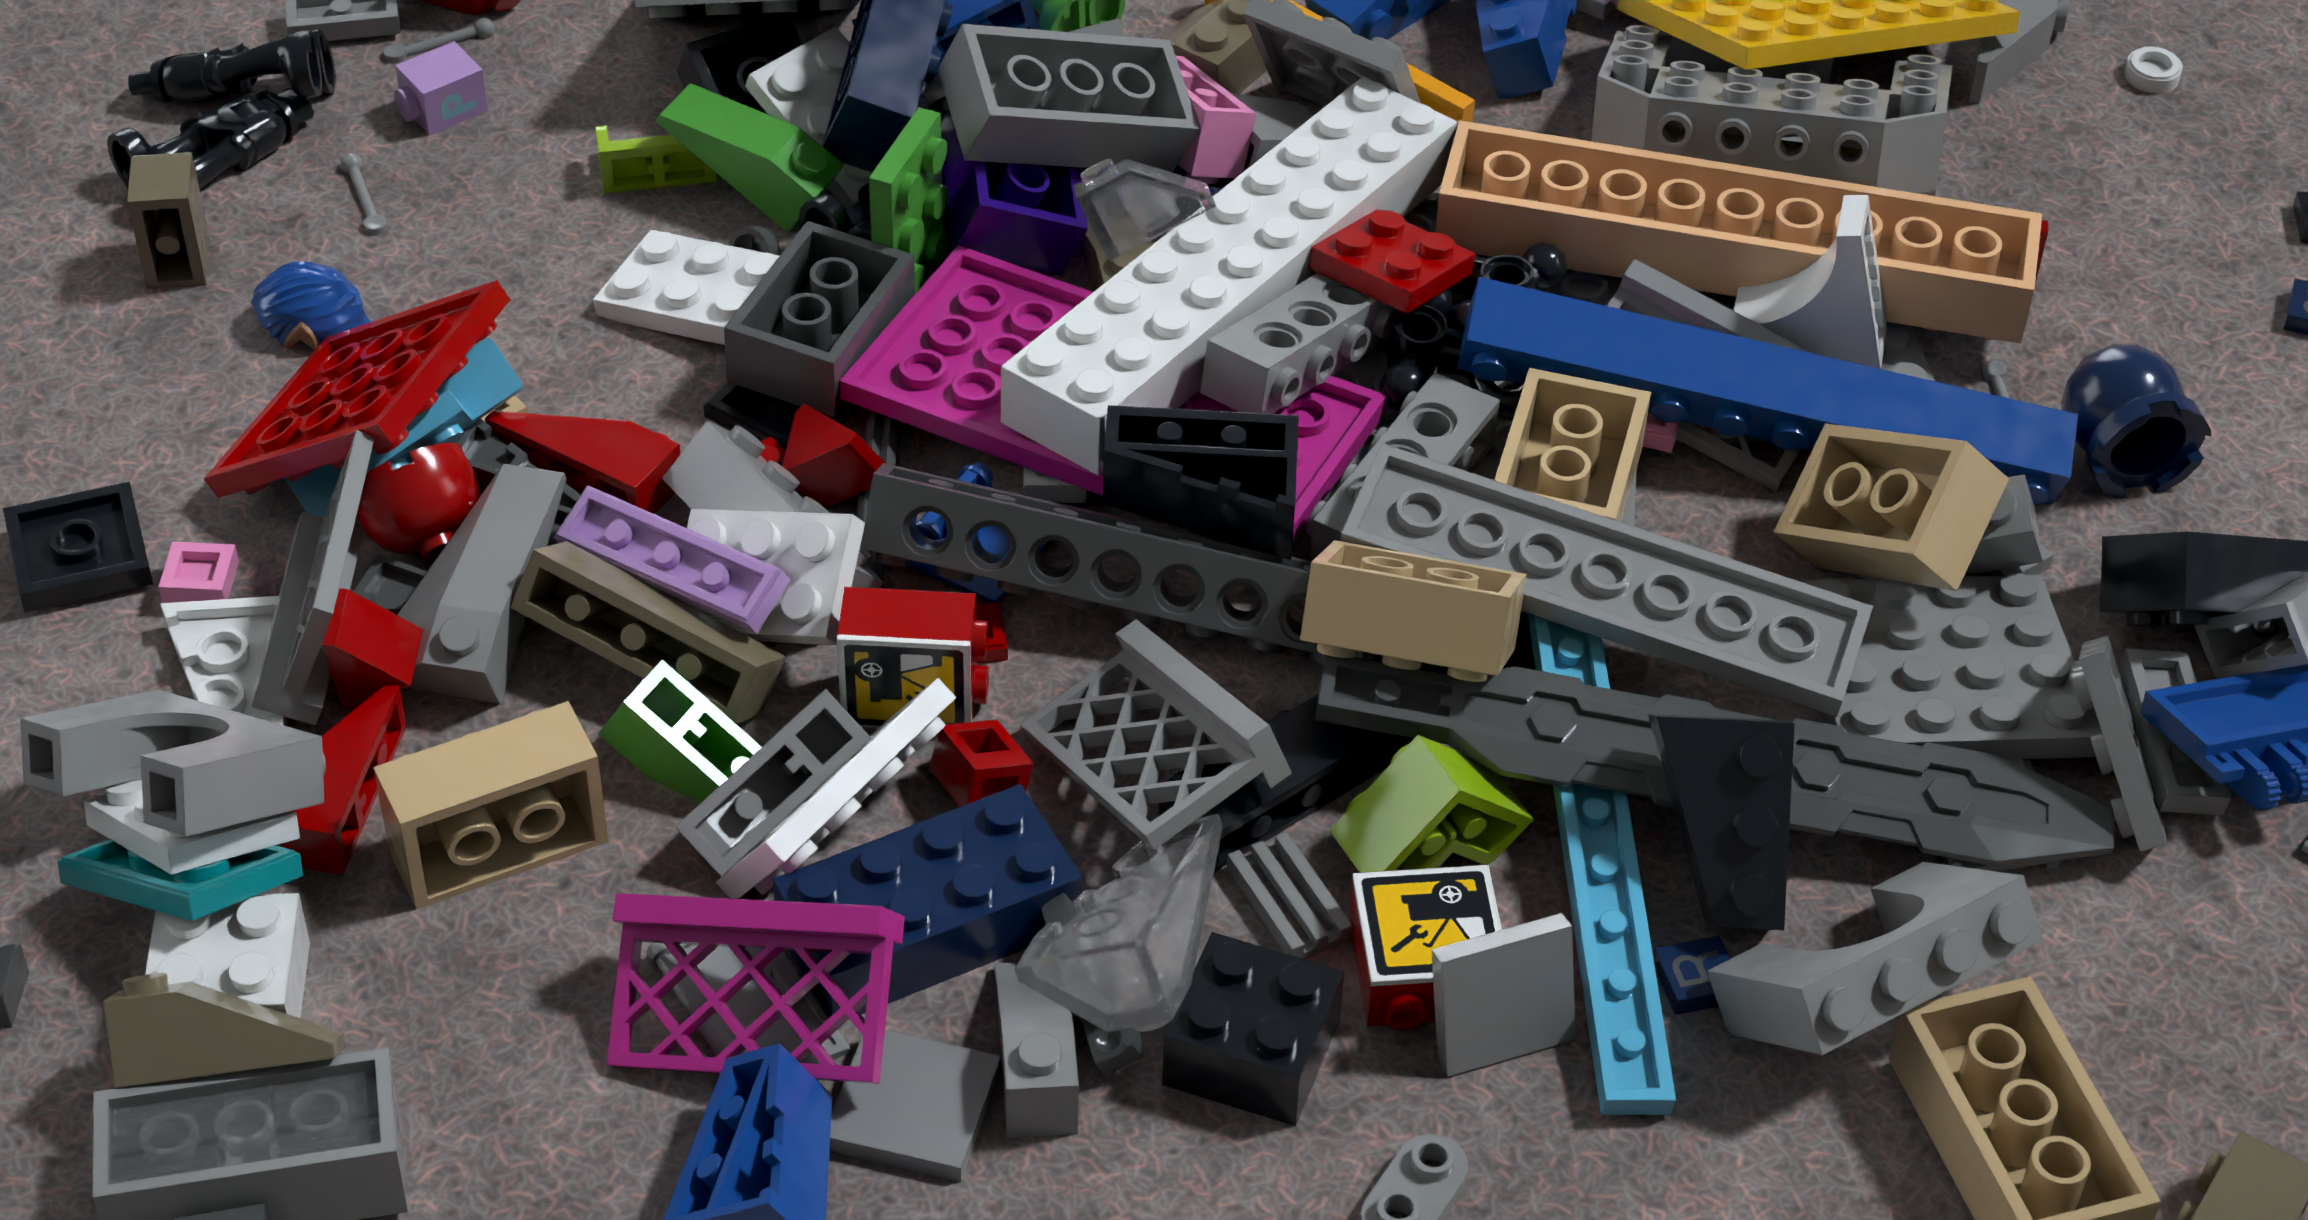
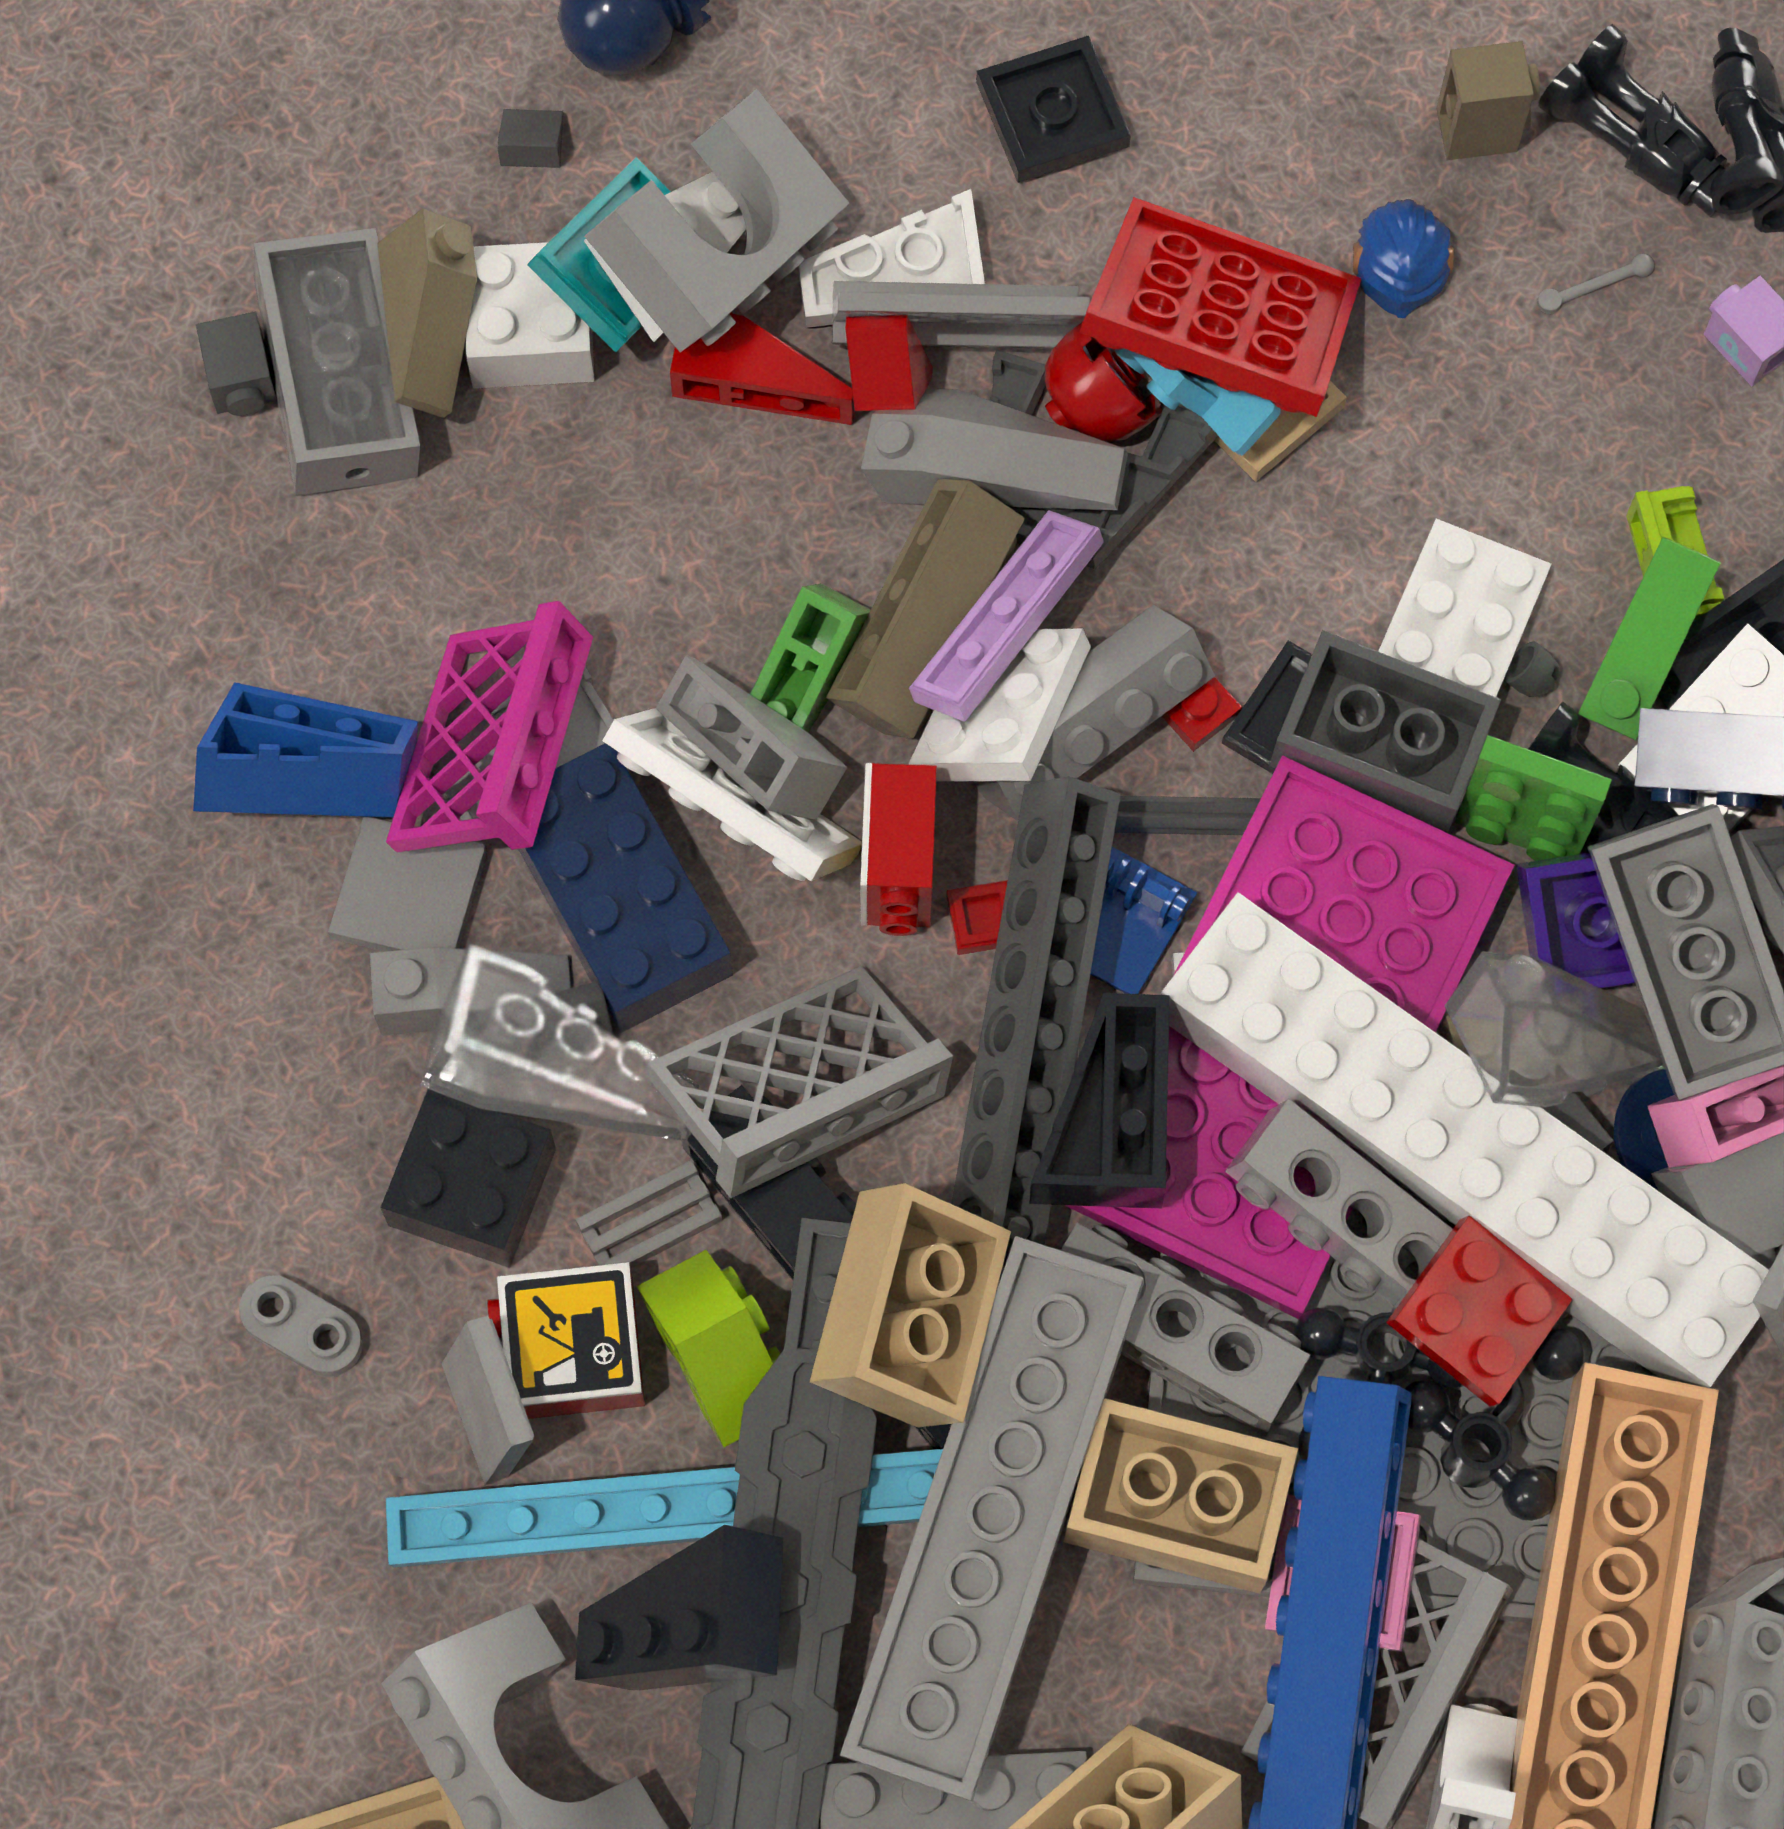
camera: 90 degrees right, 25 degrees up
bright pink plate [158,542,239,603] -> none
tan brick [373,701,609,910] -> none
red slope [485,411,680,514] -> none
red slope [782,404,885,509] -> none
red brick [929,719,1034,808] -> none
dark blue tile [1653,936,1730,1015] -> none

